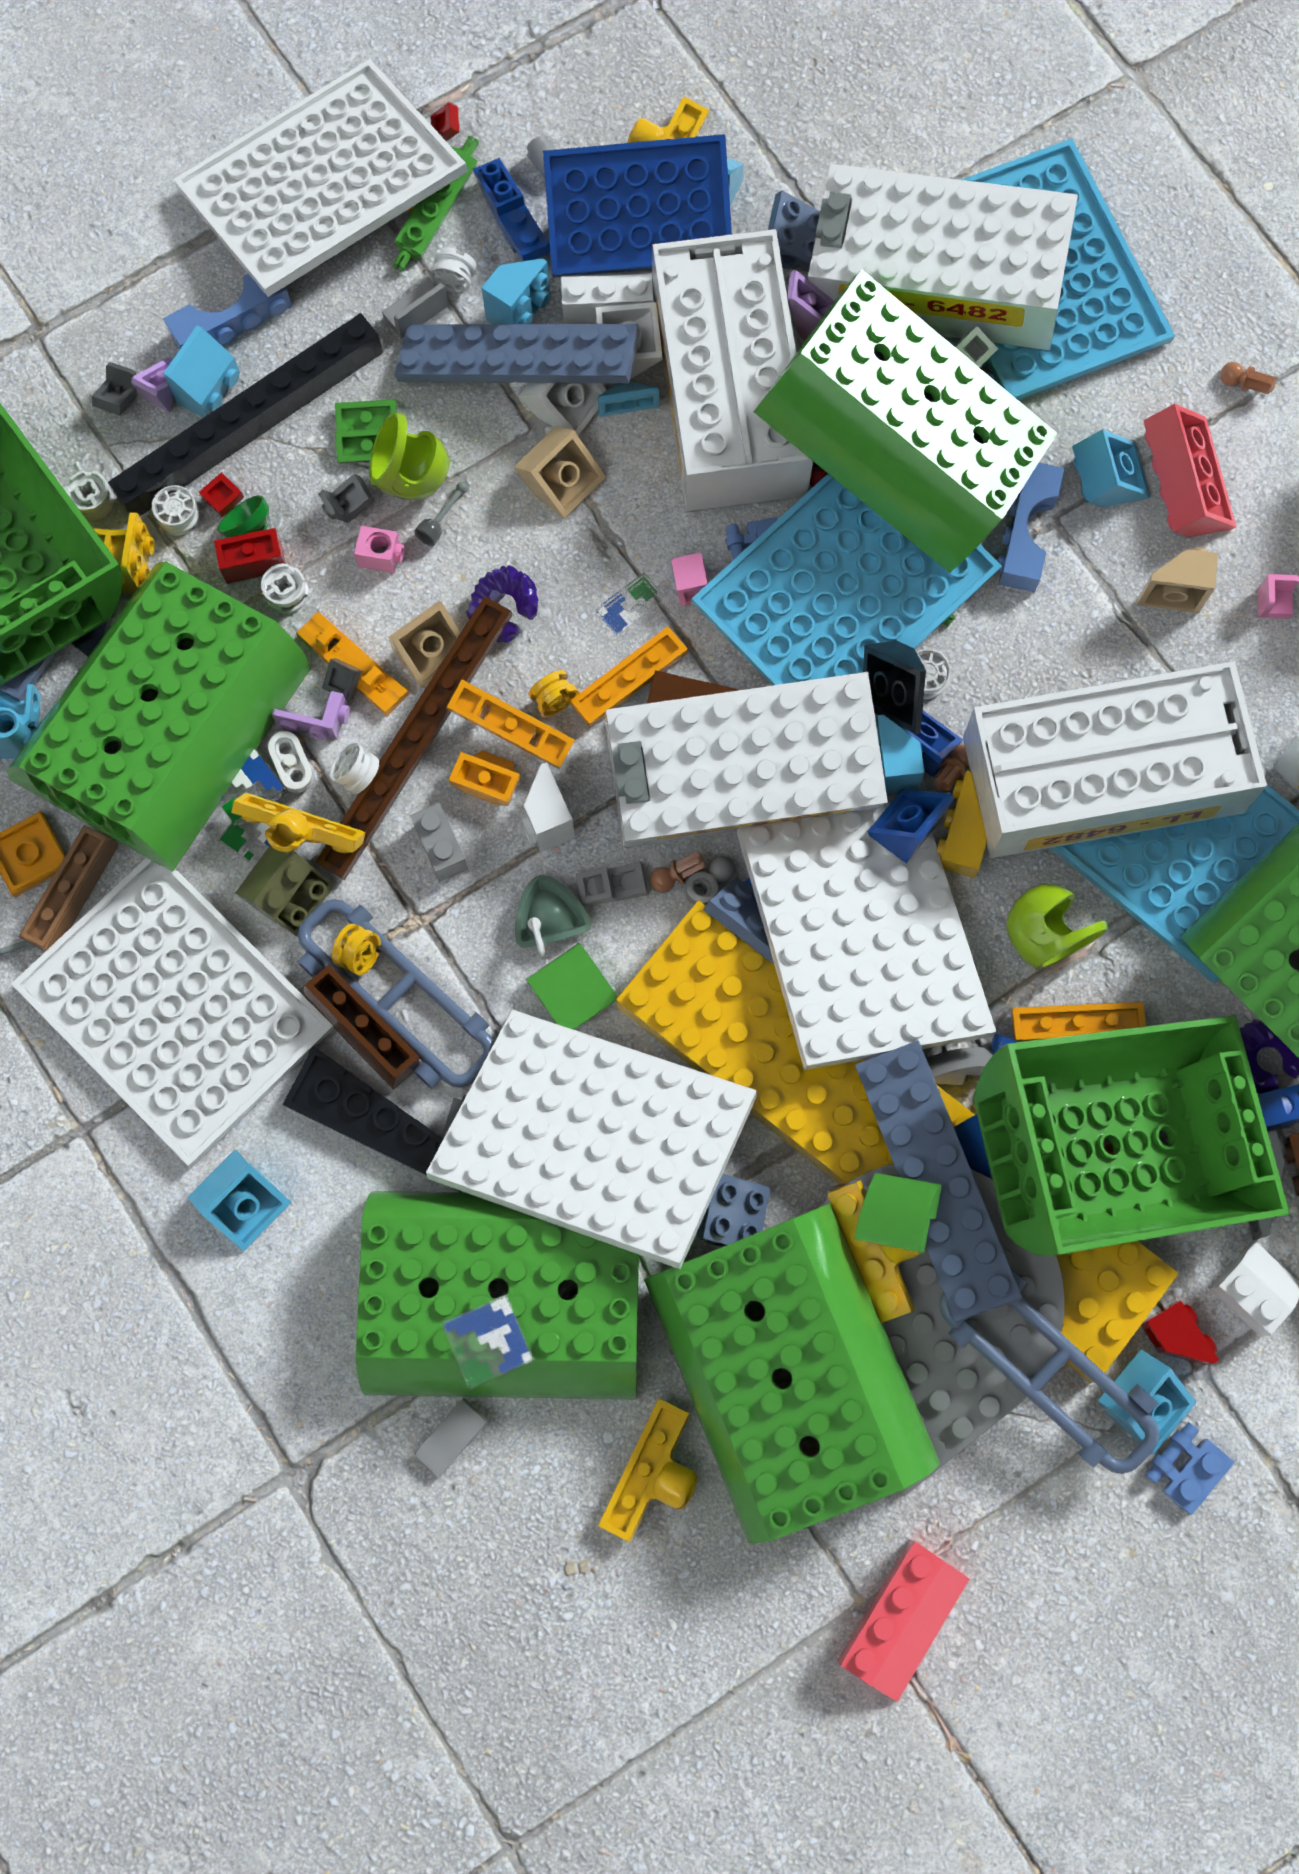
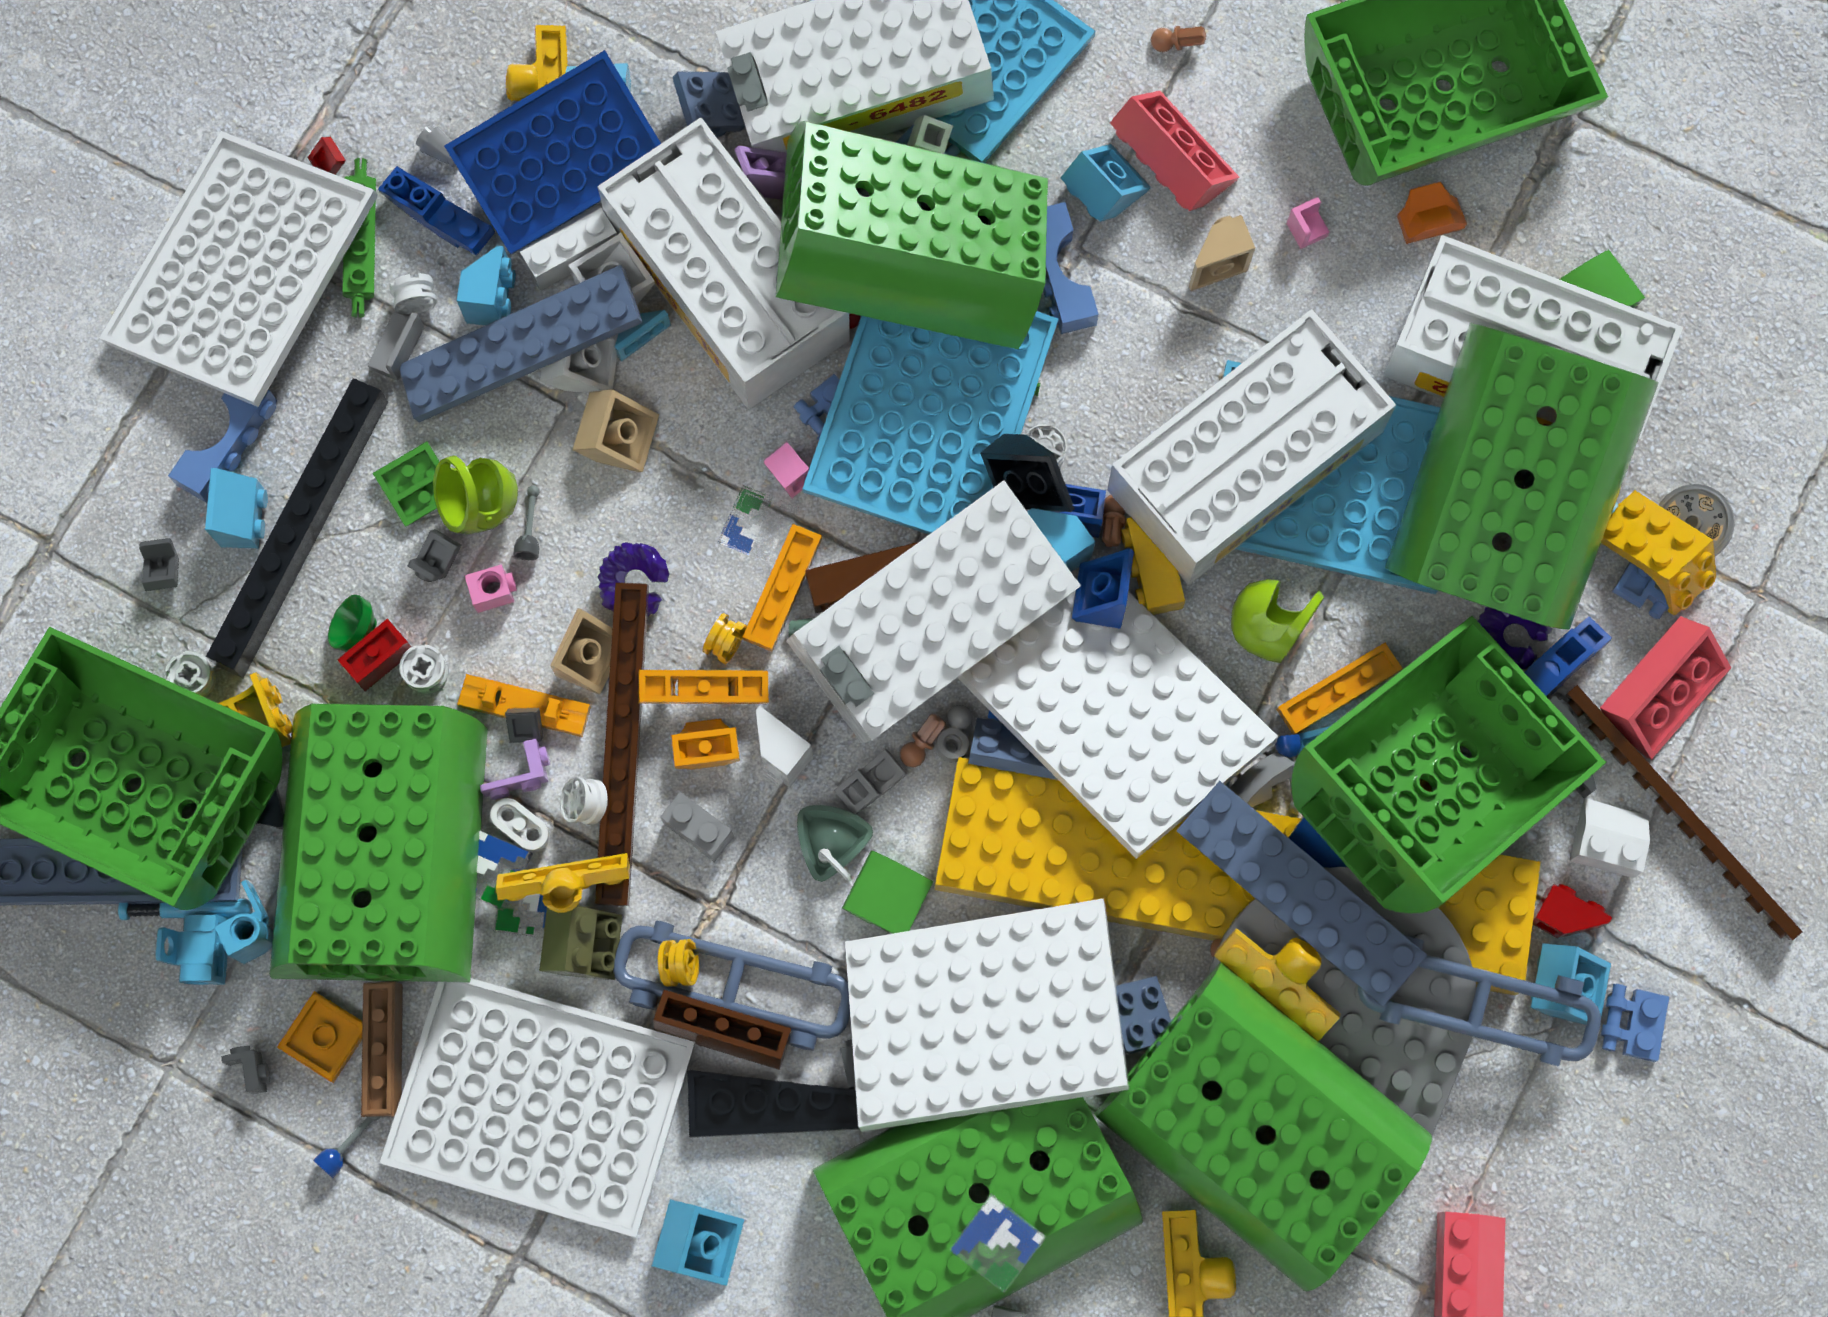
camera: 30 degrees left, 0 degrees up
lavender slope [131,357,173,412] -> none
white wheel [152,485,200,536] -> none
red plate [199,472,244,518] -> none
bright green slope [854,1173,942,1253] -> none

